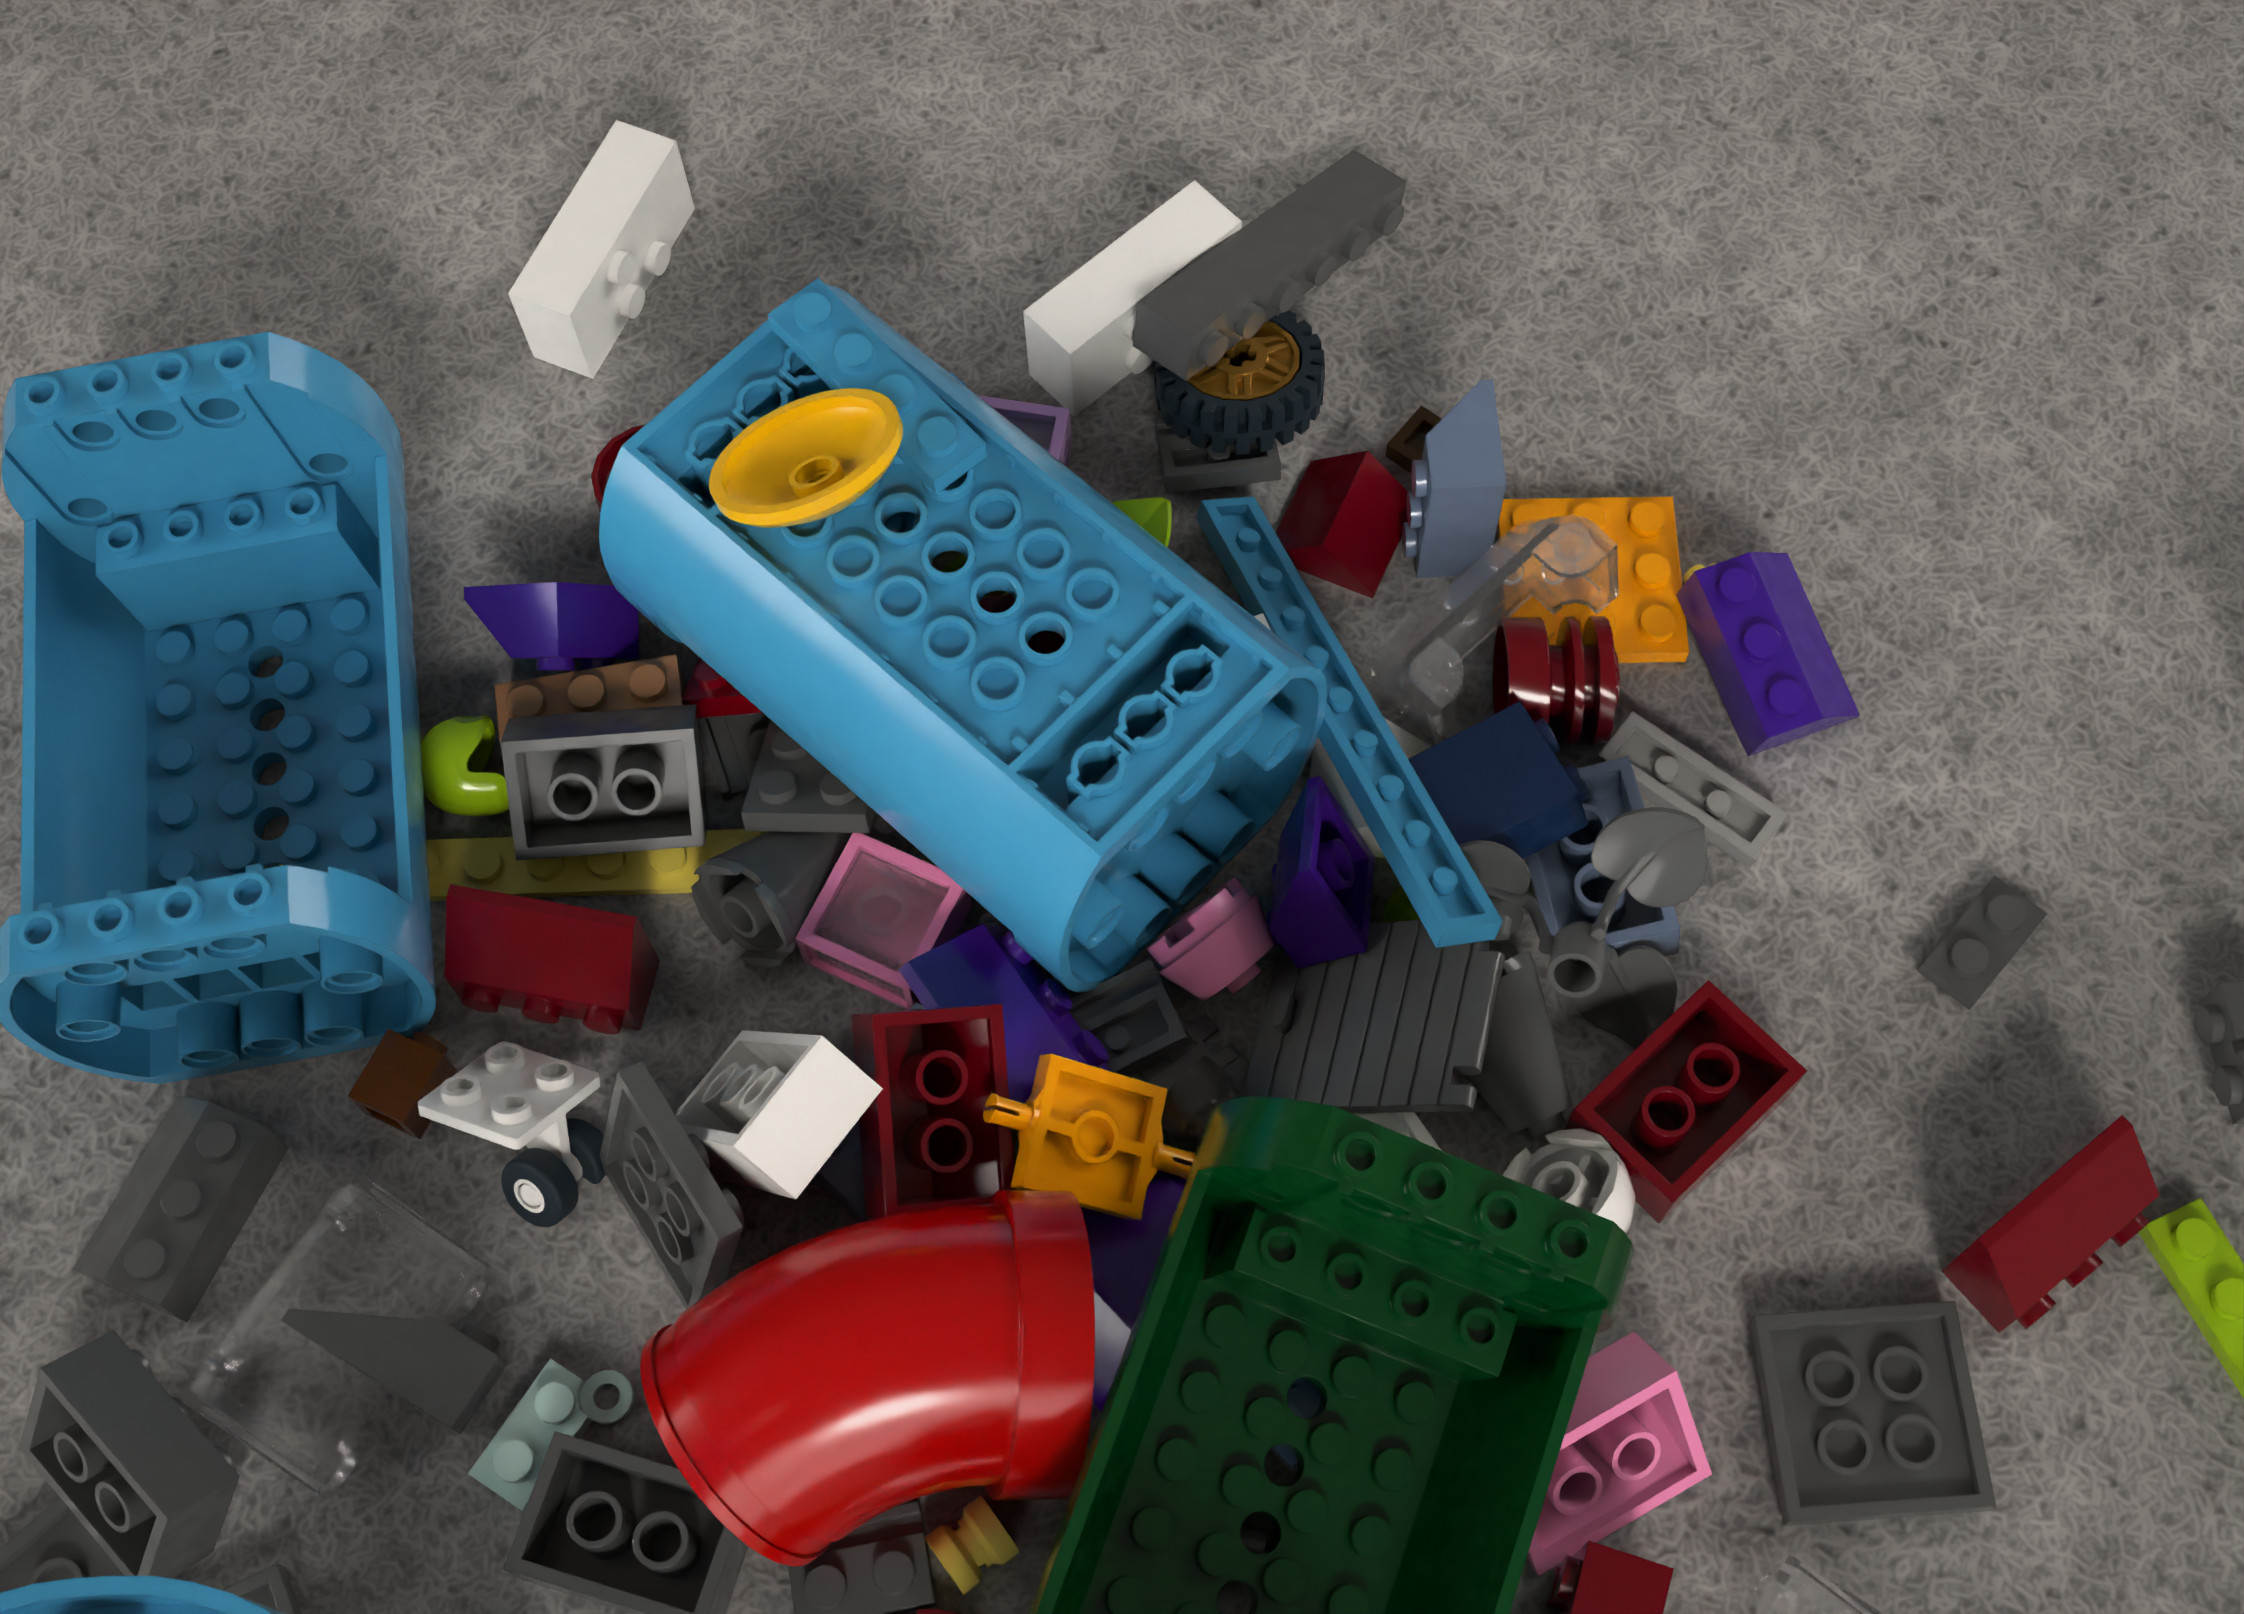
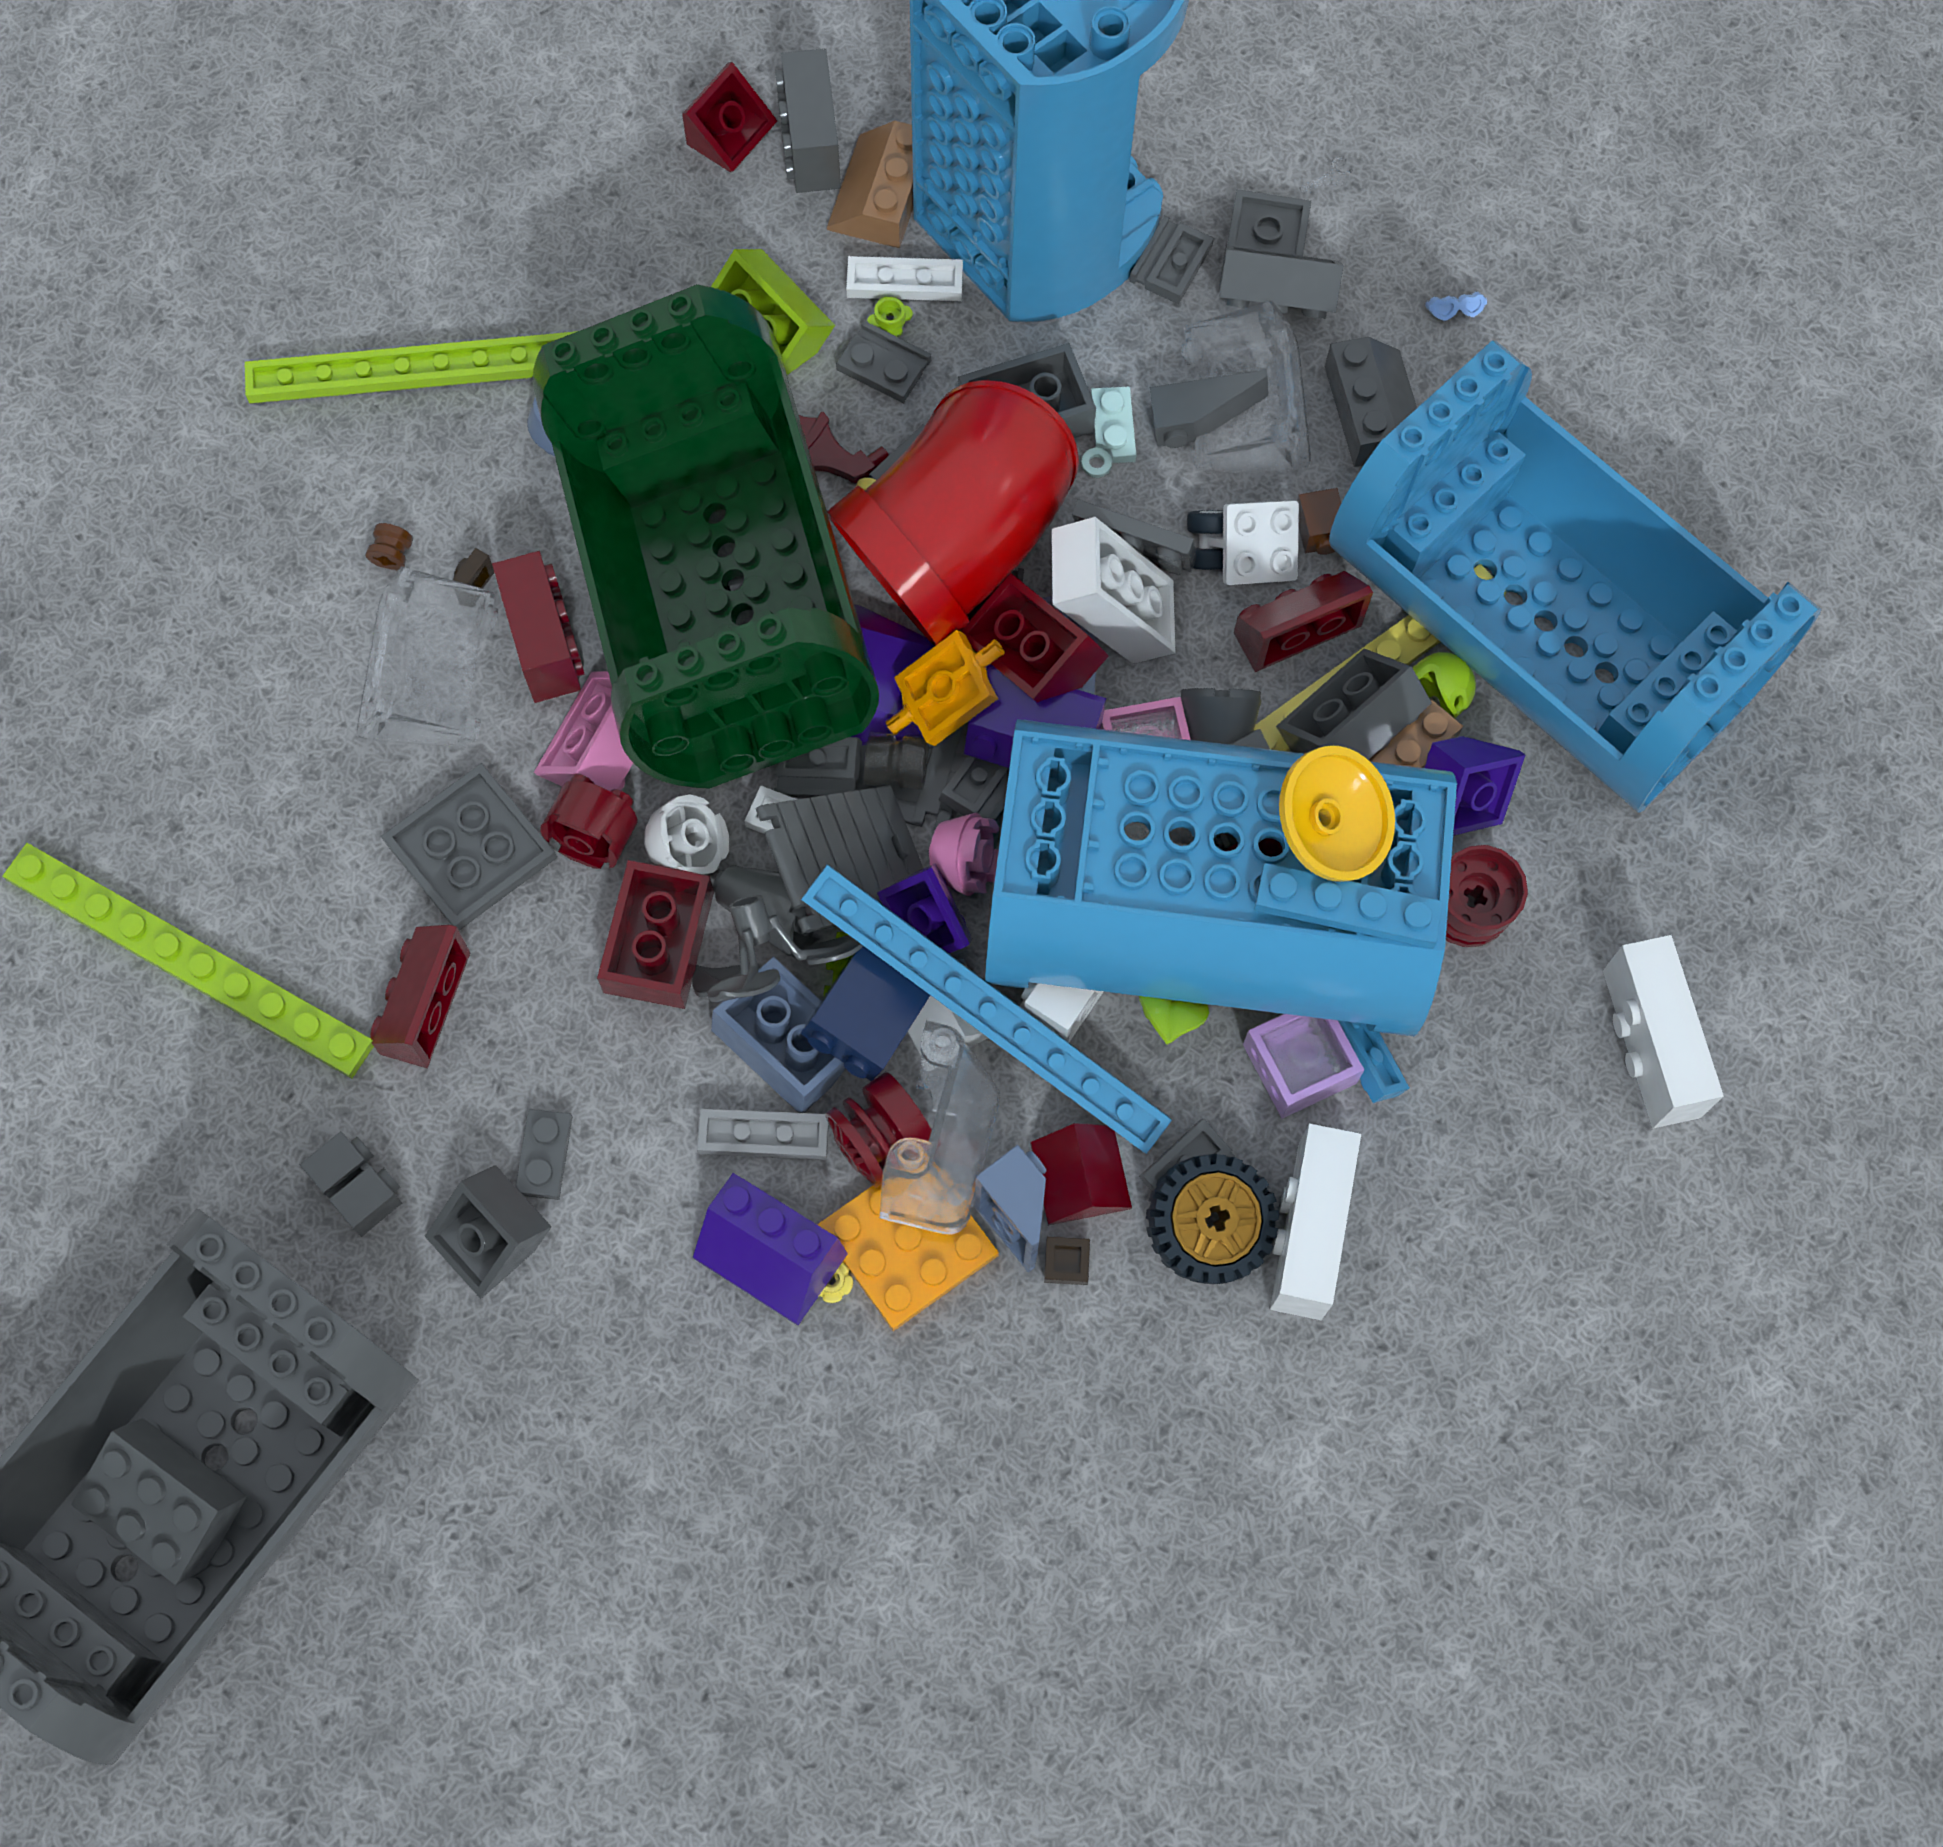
camera: 140 degrees right, 5 degrees up
dark grey brick [1133,150,1407,381] -> none
none -> dark grey slope [425,1165,552,1298]
none -> dark red brick [540,774,638,869]

